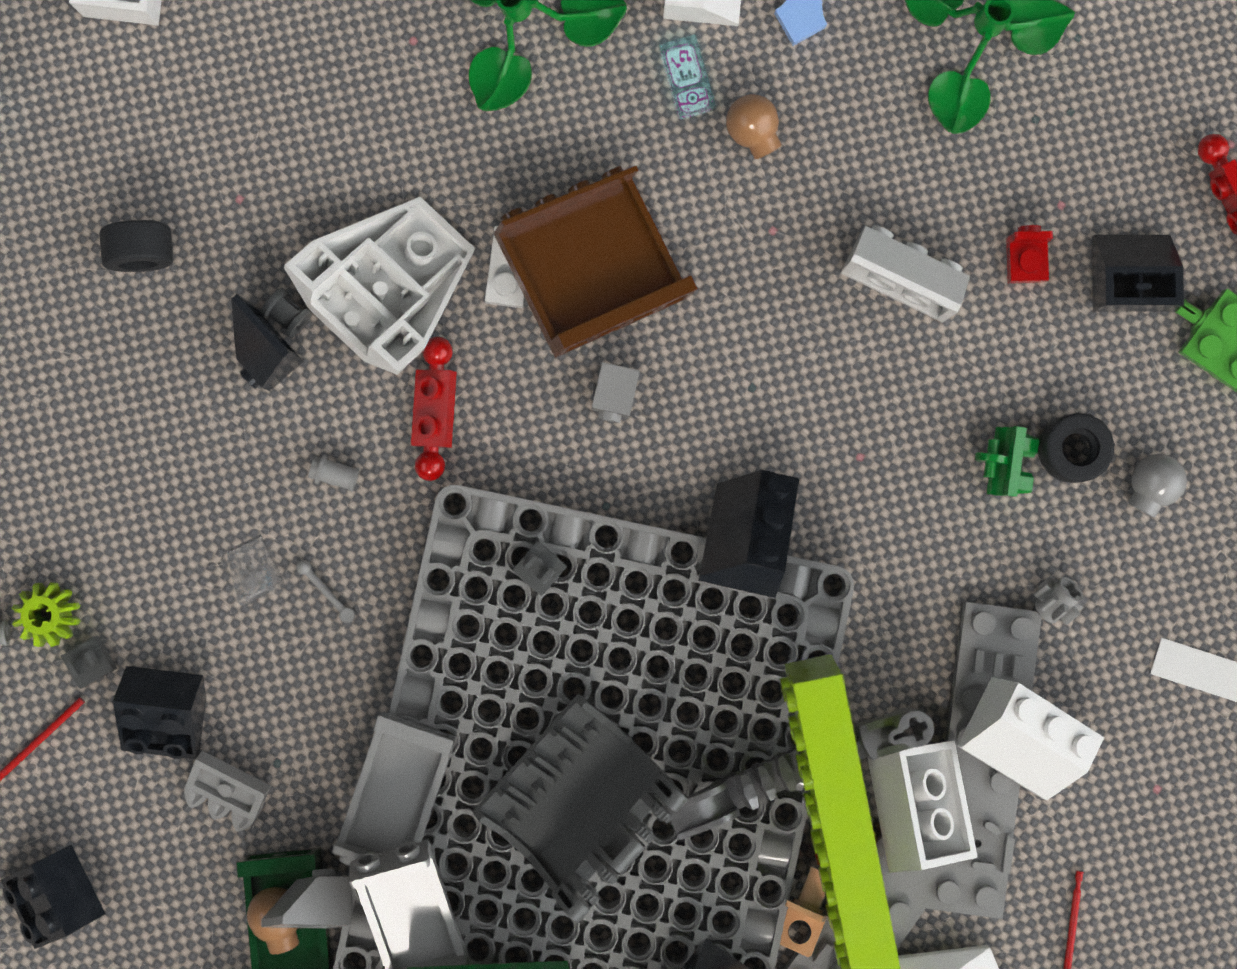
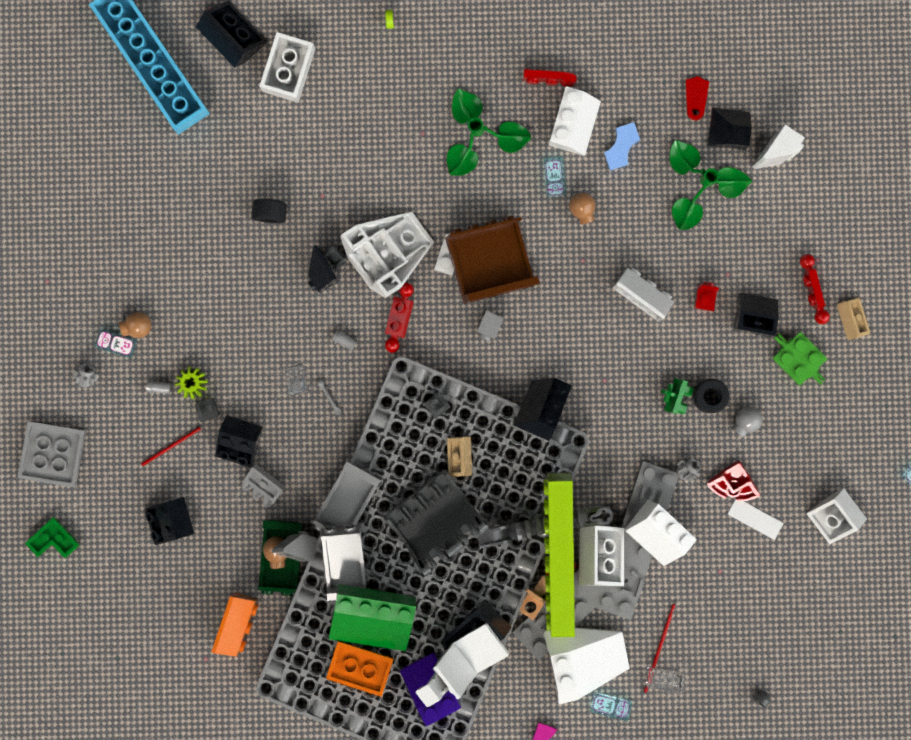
camera: 15 degrees right, 0 degrees up
none -> tan slope [447,437,472,476]
none -> brick [707,460,760,501]

